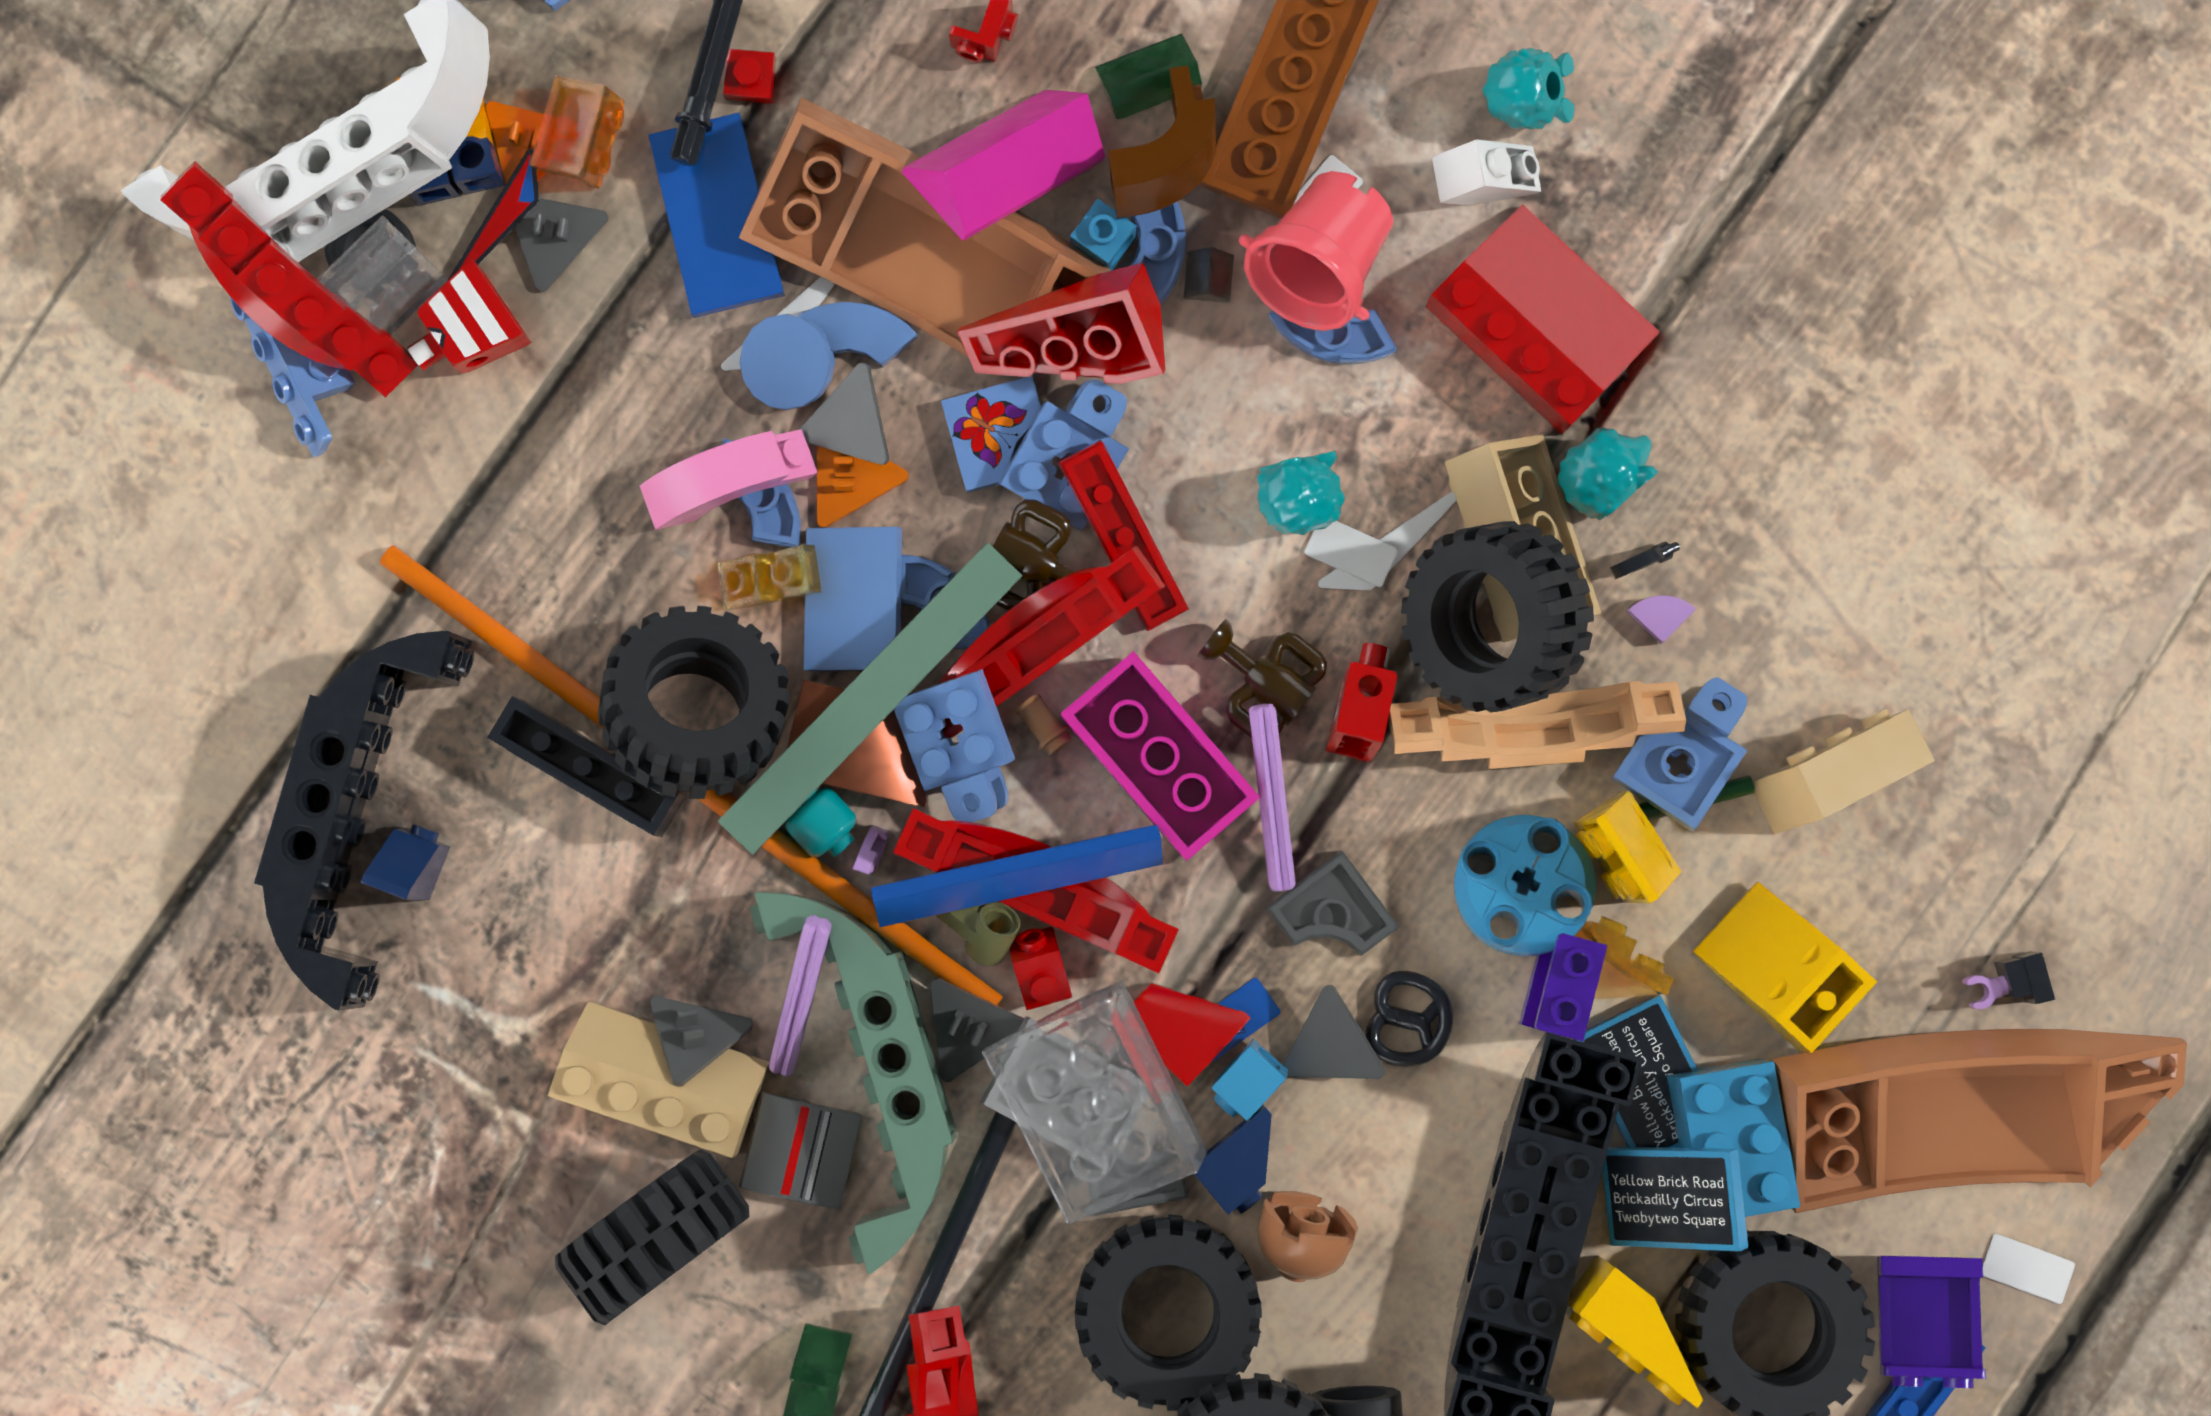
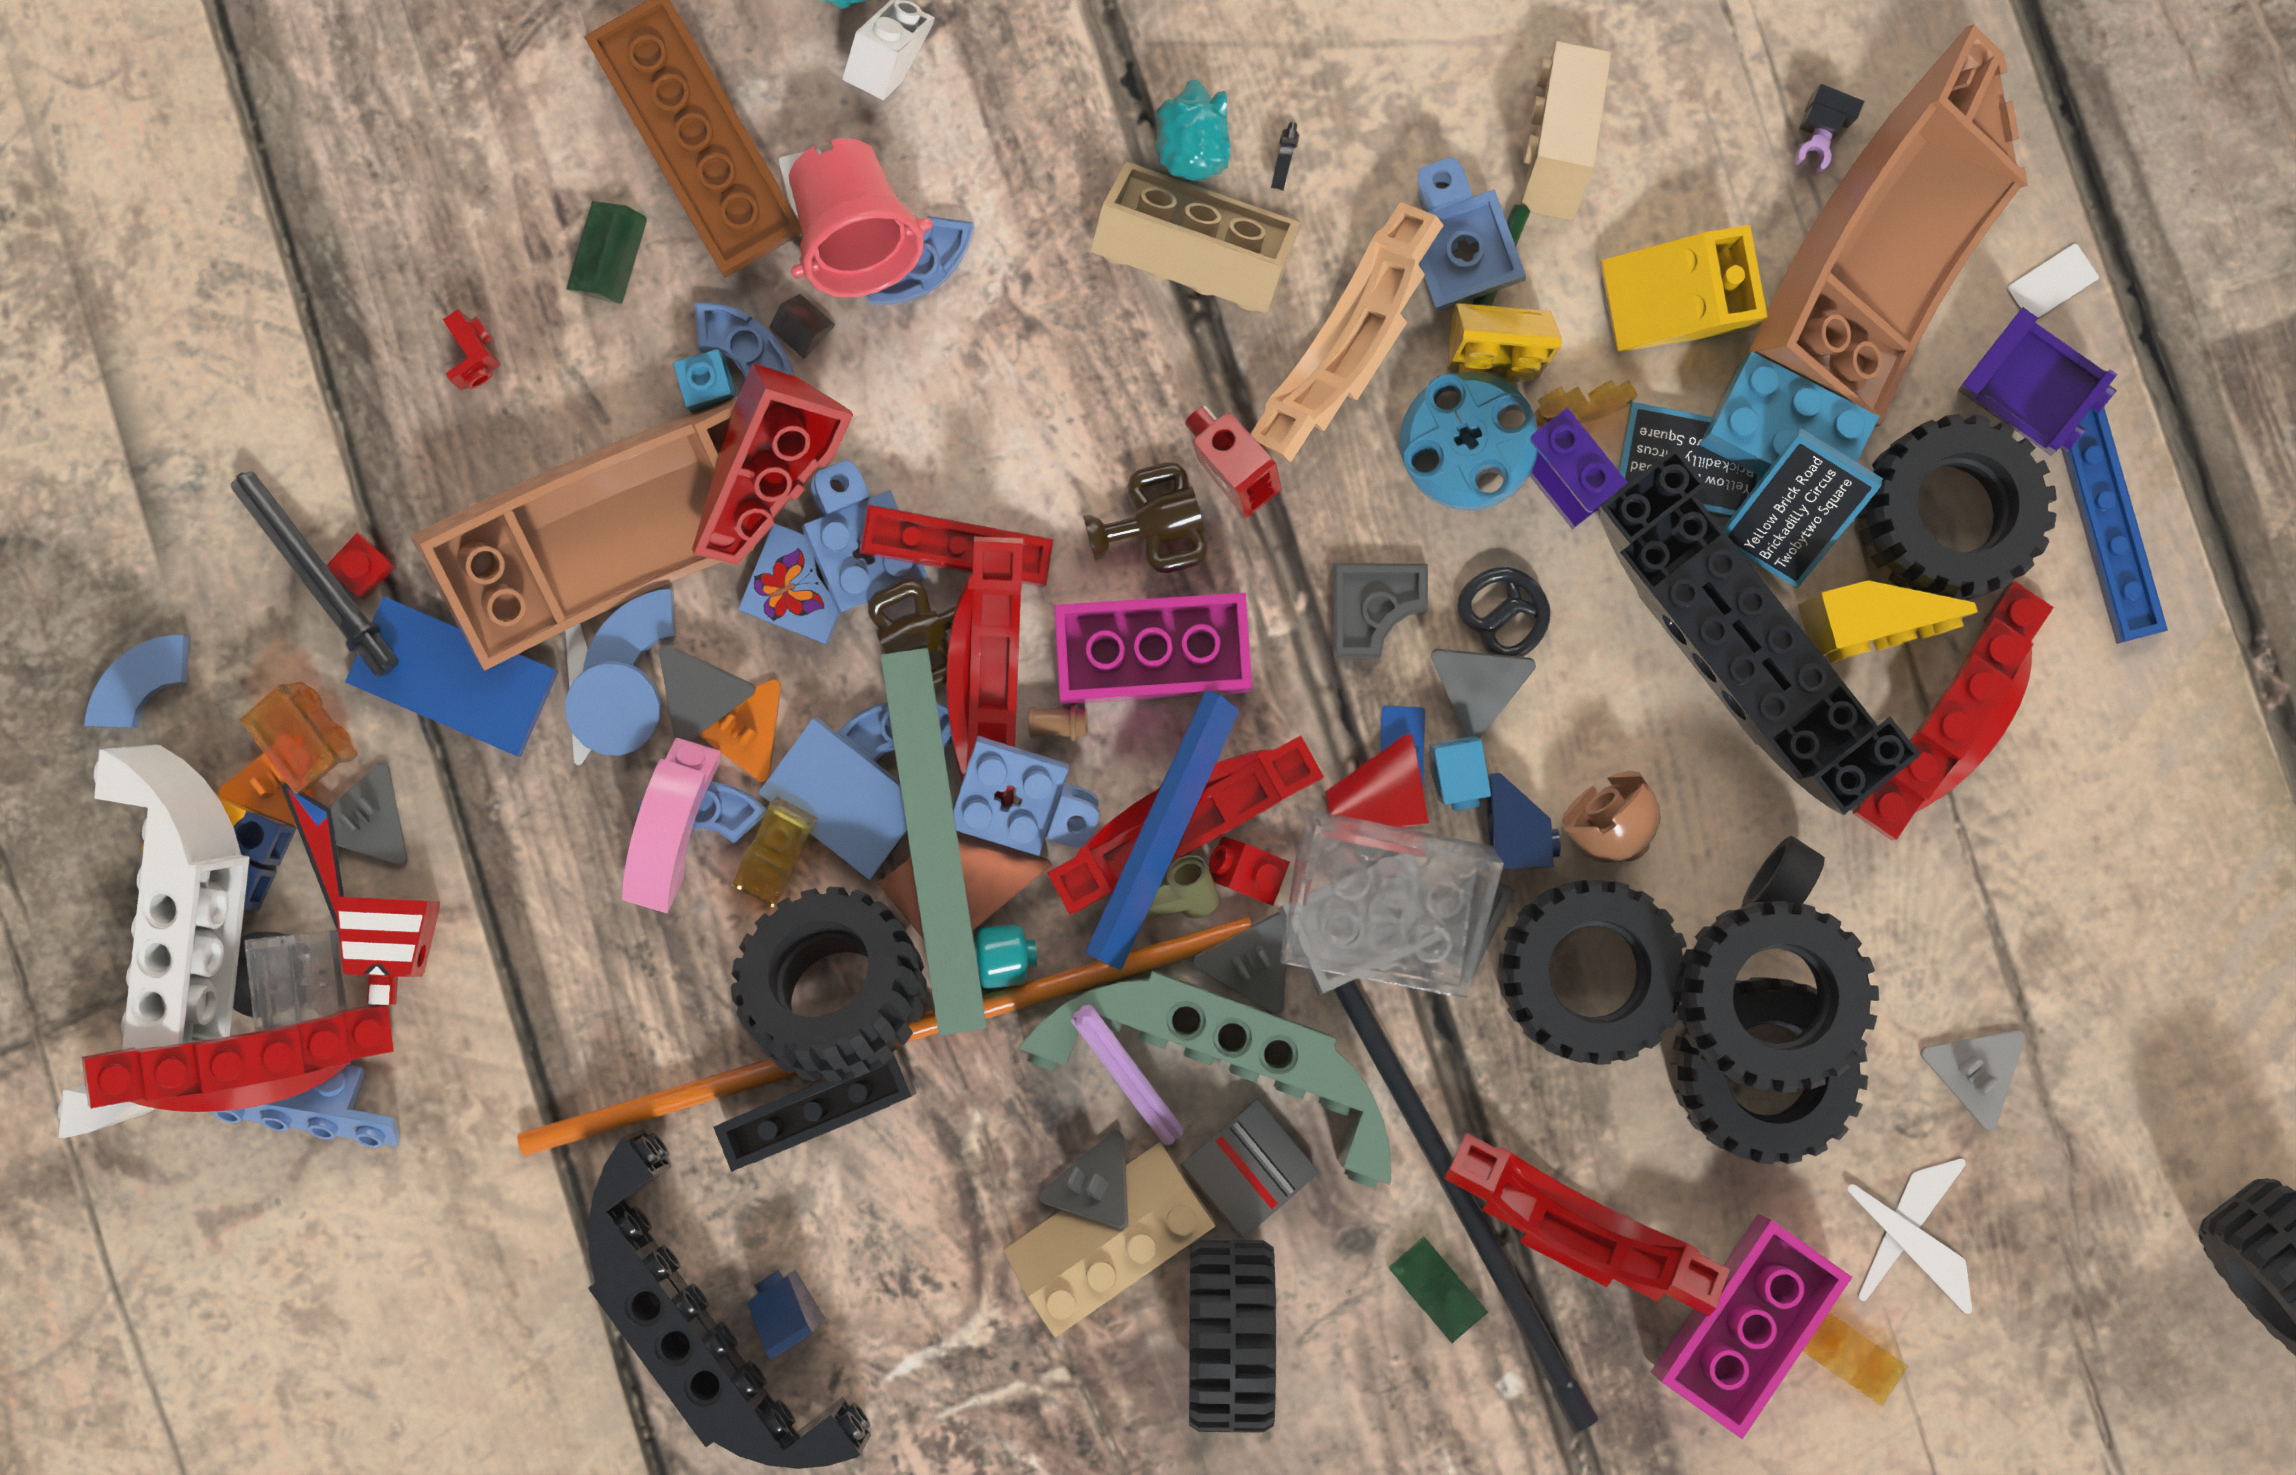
camera: 50 degrees left, 0 degrees up
lavender tile [853,825,890,875] -> none
dark pink slope [902,90,1105,241] -> none
reddish brown arch [1108,65,1217,218] -> none
lavender axle [1249,704,1296,891] -> none
teal animal [1257,451,1345,535] -> none
white sticker [1304,521,1398,587] -> none
white sticker [1318,491,1457,590] -> none
black tyre [1401,521,1594,713] -> none
slope [1425,204,1660,435] -> none
lavender tile [1626,595,1696,644] -> none

